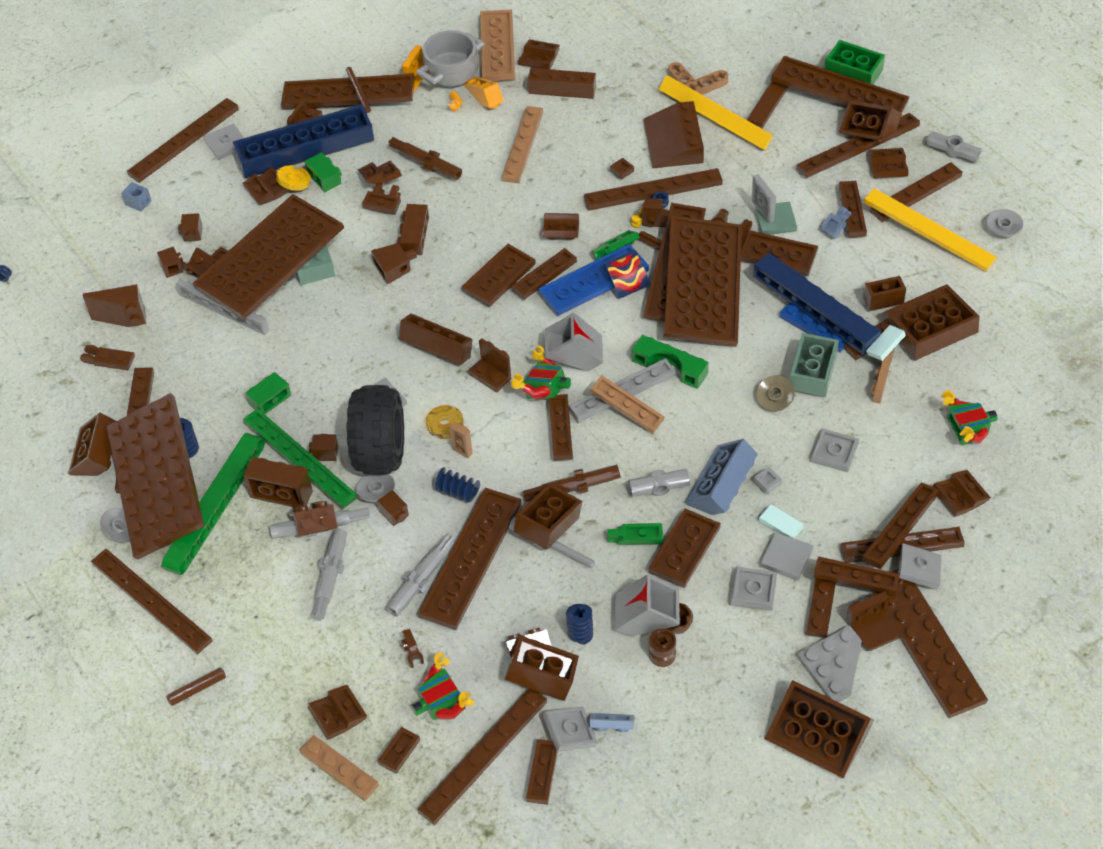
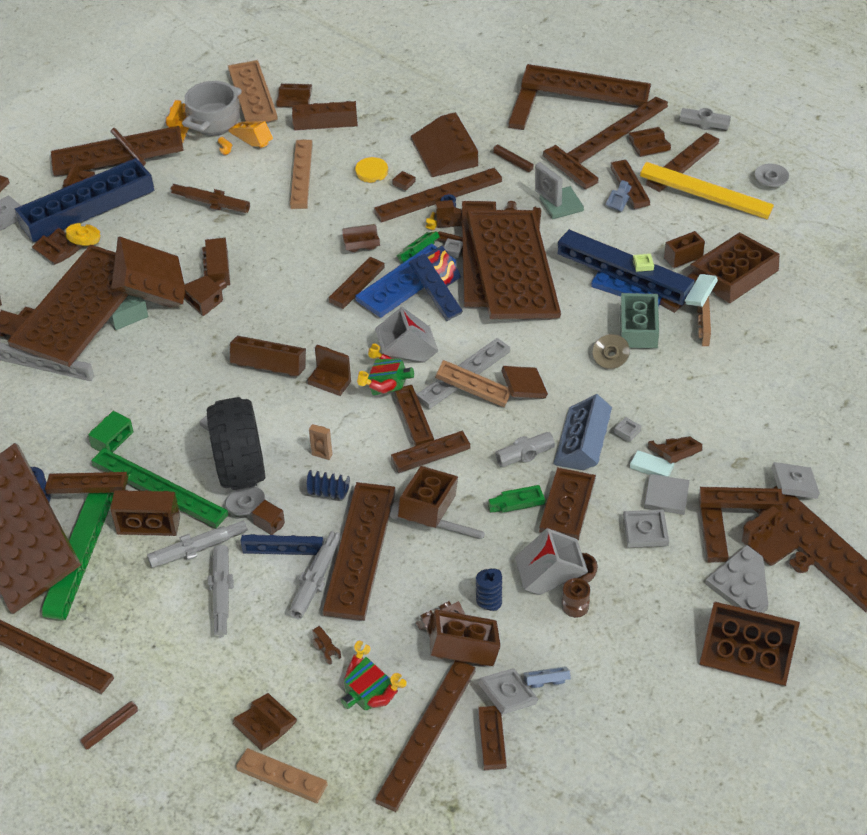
camera: 15 degrees left, 5 degrees down
reddish brown bracket [288,501,338,536] -> none
green brick [304,152,342,193] -> none
reddish brown brick [309,434,339,461] -> none
reddish brown slope [358,160,402,183] -> none
reddish brown plate [362,183,401,215] -> none
reddish brown plate [378,727,420,774] -> none
clear yellow tile [426,405,464,439] -> none
reddish brown plate [462,243,536,307] -> none
reddish brown piece [523,464,621,502] -> none
green arch [632,334,709,389] -> none
yellow tile [658,75,774,150] -> none
medium nougat beam [668,62,729,95] -> none
reddish brown plate [741,230,818,276] -> none
light grey tile [810,428,860,472] -> none
green brick [824,40,885,84] -> none
reddish brown slope [839,100,902,141] -> none
reddish brown tile [840,526,965,563] -> none
reddish brown plate [862,482,939,570] -> none
reddish brown slope [933,469,991,517] -> none
torso [941,390,998,446] -> none
none -> reddish brown plate [45,472,128,494]
none -> reddish brown slope [111,236,185,308]
none -> dark blue plate [241,534,324,555]
none -> yellow tile [355,157,388,183]
none -> reddish brown plate [391,430,471,473]
none -> dark blue plate [409,254,463,321]
none -> light grey plate [444,239,463,258]
none -> reddish brown axle [493,144,534,172]
none -> reddish brown tile [501,366,548,399]
none -> reddish brown plate [543,145,599,190]
none -> yellowish green tile [632,254,654,272]
none -> reddish brown wing [648,436,703,463]
none -> reddish brown plate [789,552,814,573]

